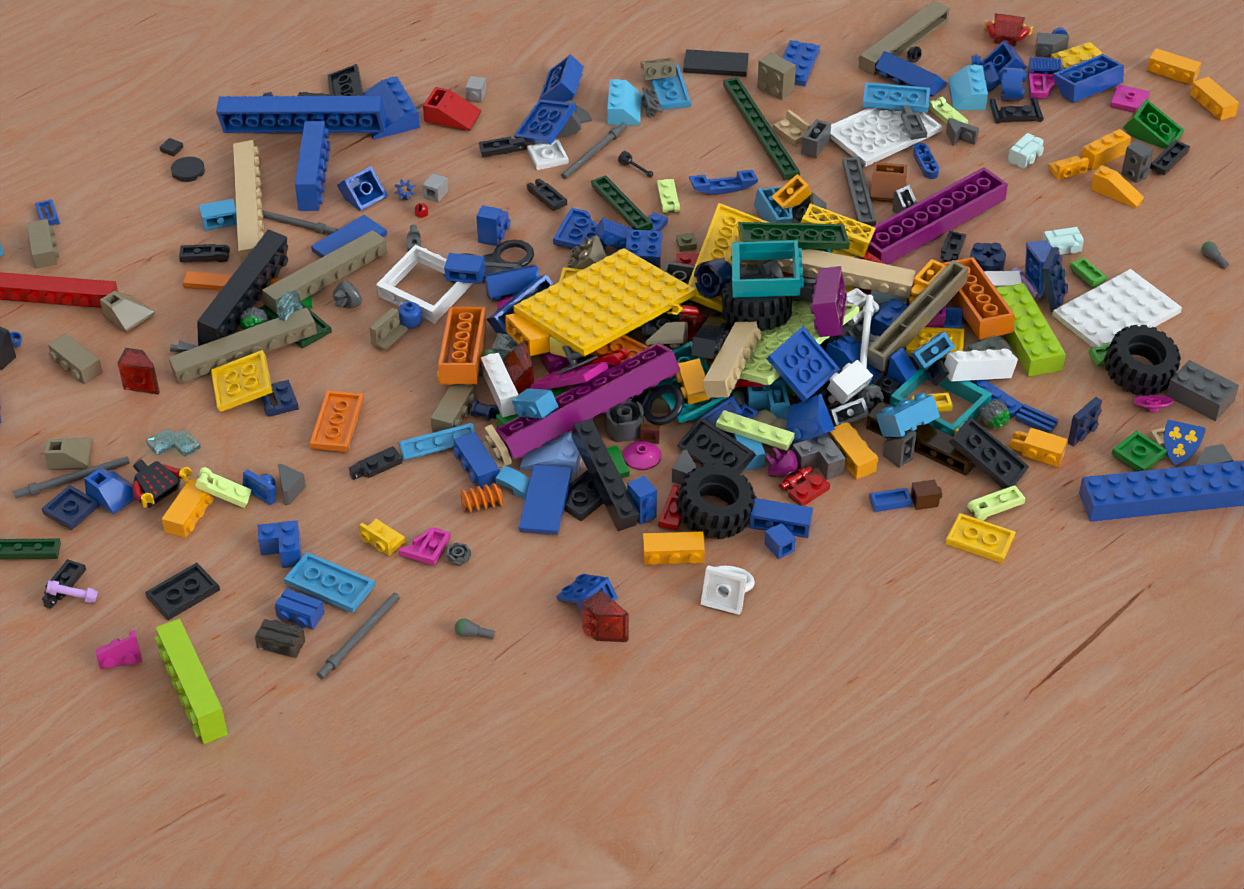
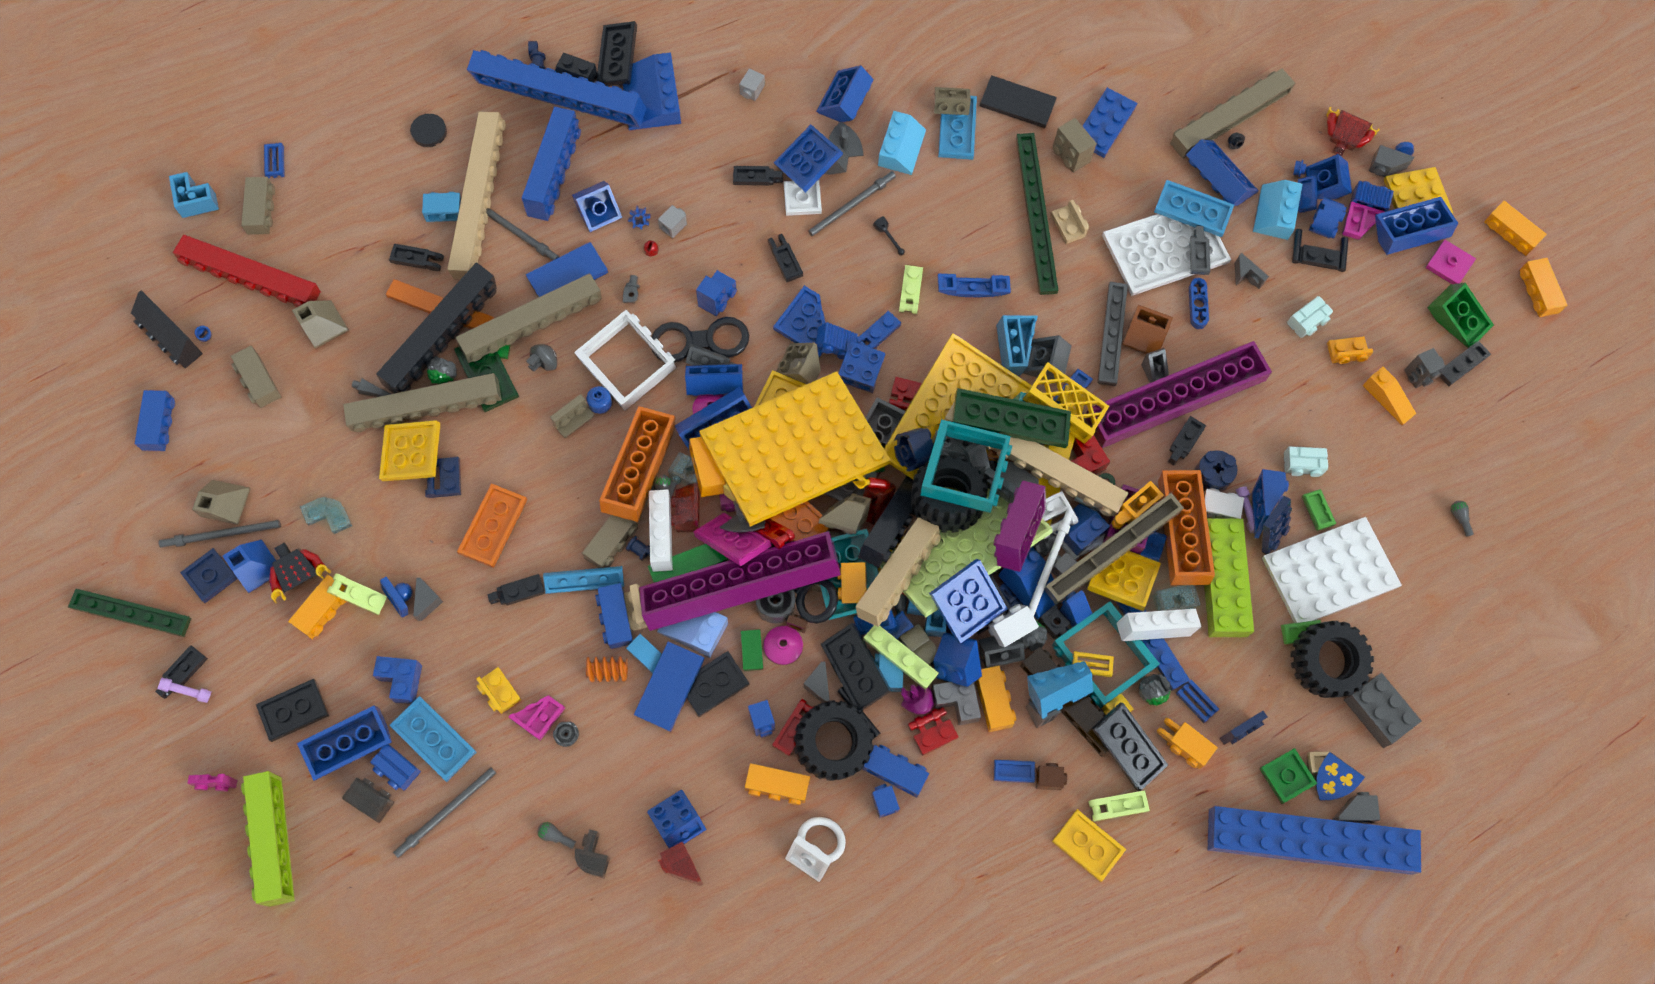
camera: 10 degrees right, 25 degrees up
clear red slope [117,347,160,395] -> none
black tile [160,138,183,156] -> none
clear light blue plate [276,291,303,321] -> none
red slope [423,87,481,131] -> none
blue brick [444,253,486,284] -> none
dark azure brick [512,388,558,419] -> none
black brick [571,418,639,531] -> none
dark green plate [591,175,653,230] -> none
dark grey hinge [641,87,663,118] -> none
olive plate [676,233,697,251] -> none
light orange slope [772,174,812,209] -> none
dark grey brick [801,119,831,158] -> none
dark azure brick [910,332,955,369] -> none
black tile [926,359,949,386] -> none
yellowish green plate [929,97,968,124] -> none
light orange brick [1081,129,1131,171] -> none
dark pink dish [1134,395,1173,412] -> none
none -> blue slope [297,705,392,781]
none -> clear smoke brick [575,829,610,879]

